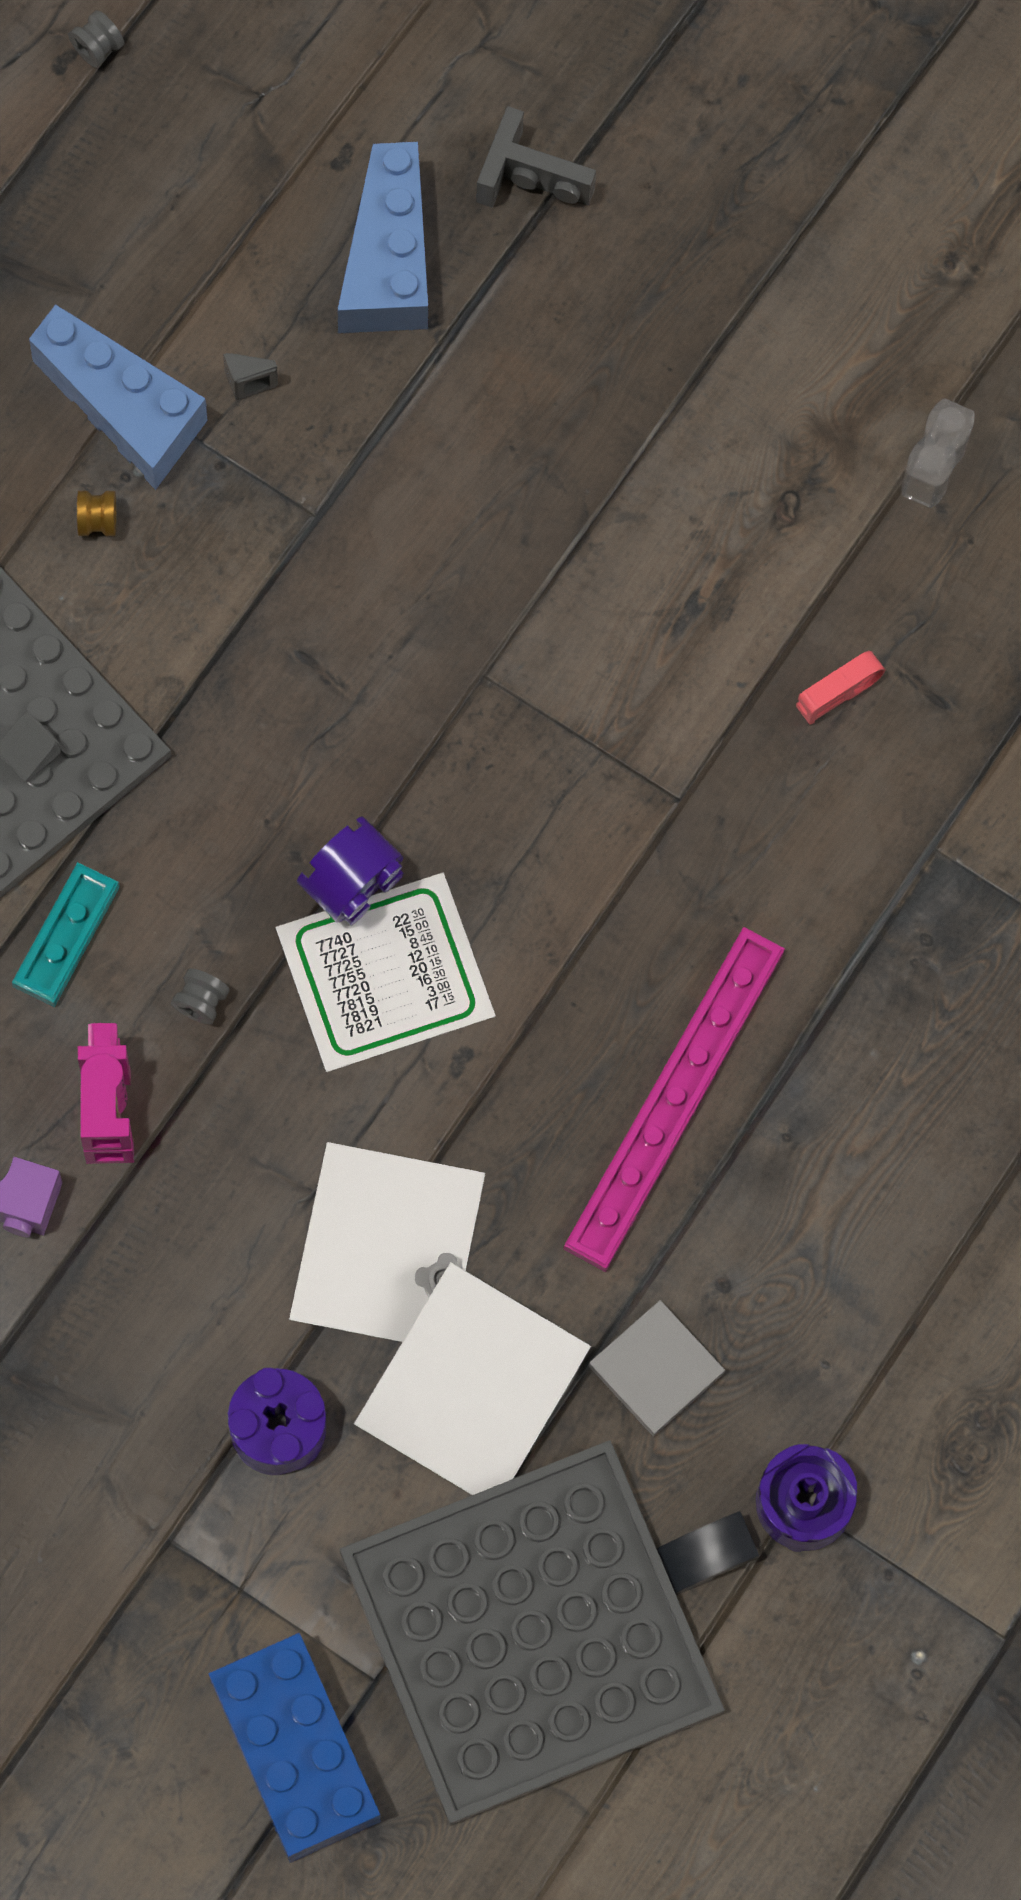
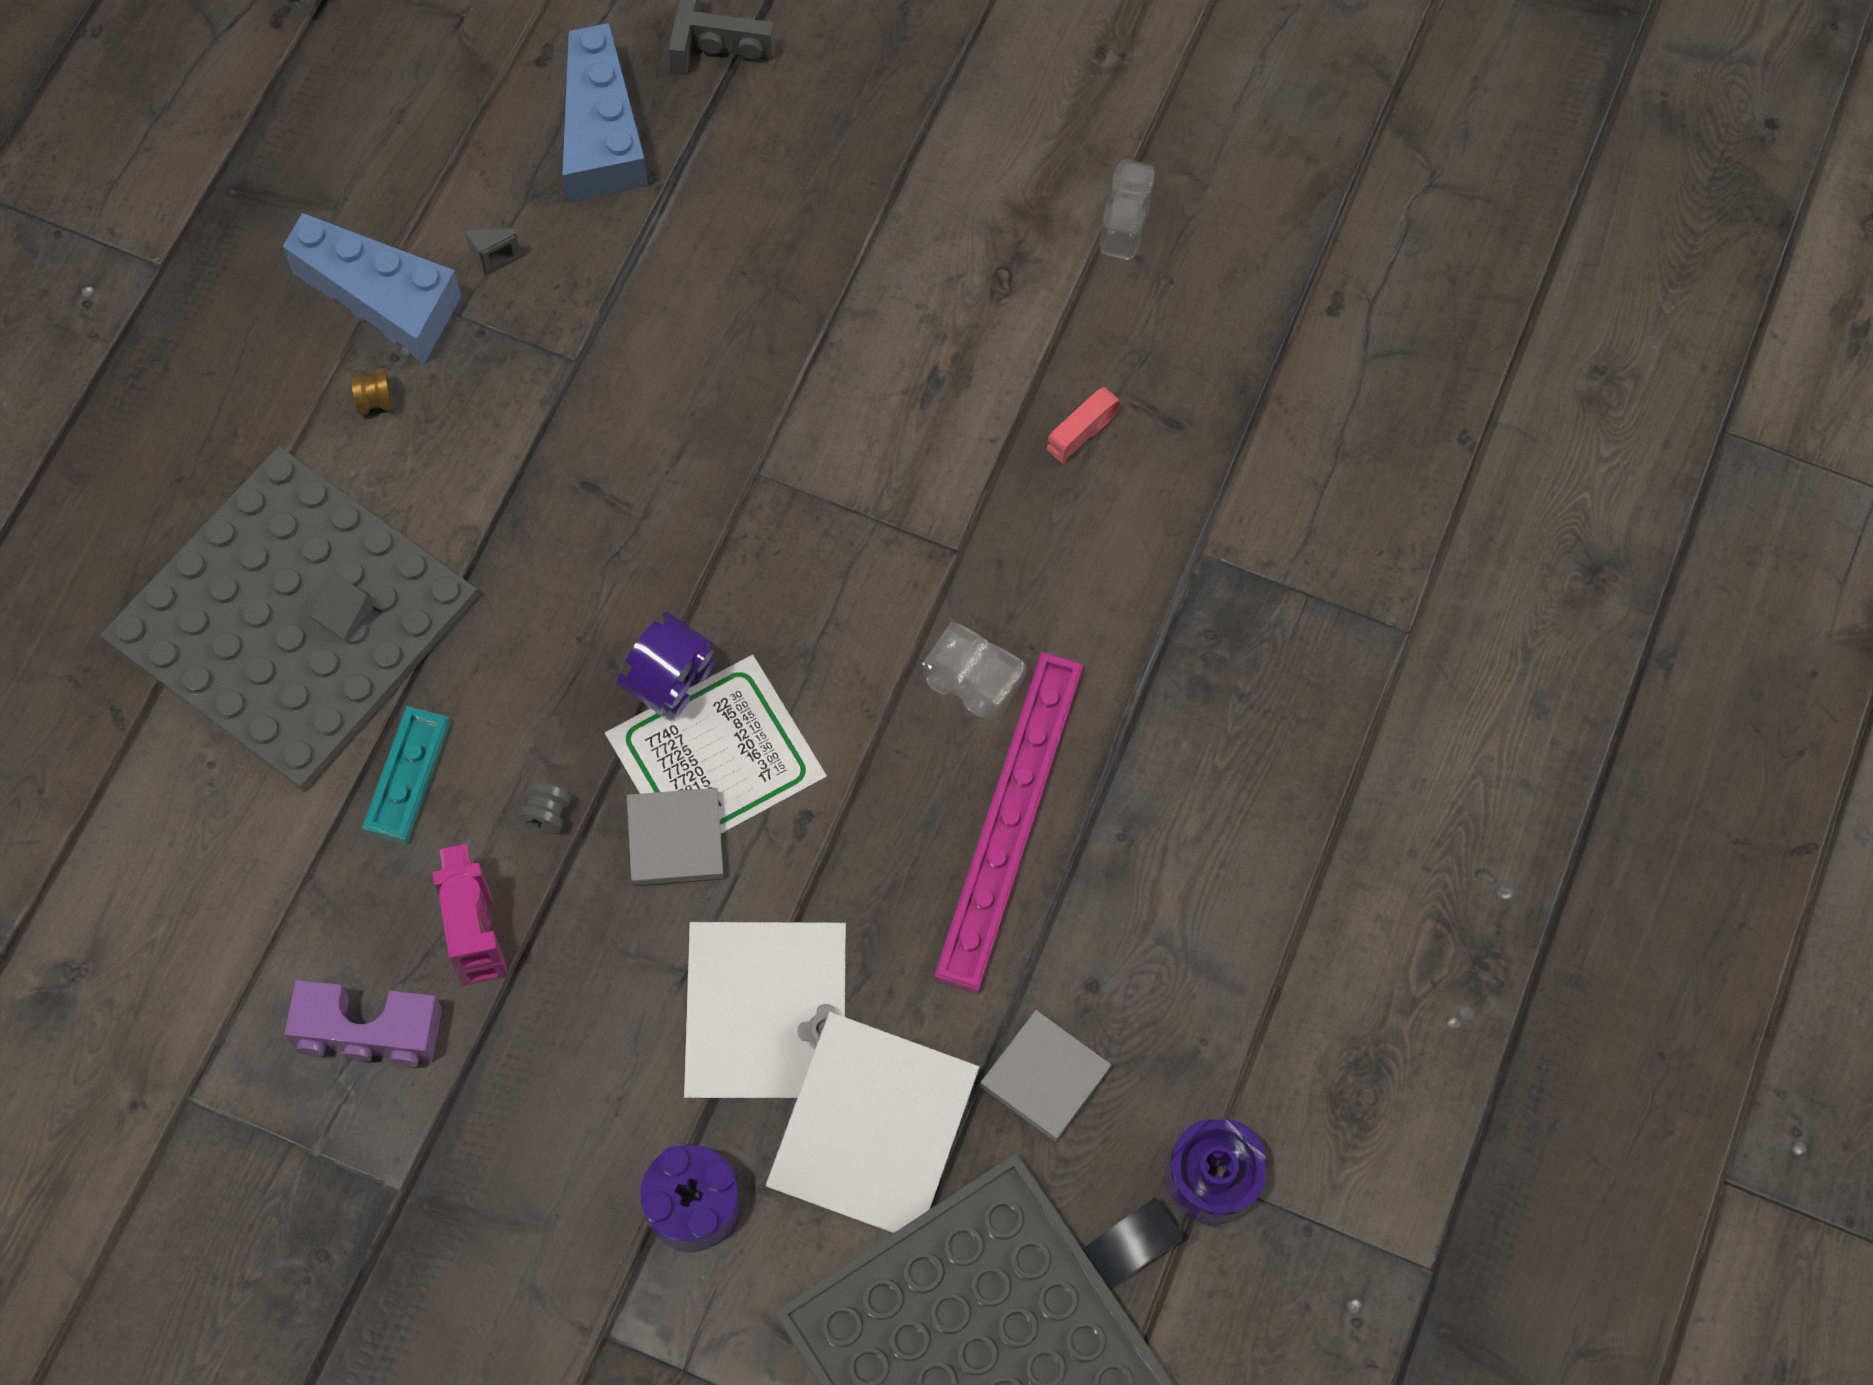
camera: 10 degrees left, 5 degrees down
none -> light grey tile [627,788,724,886]
none -> clear brick [923,621,1027,719]

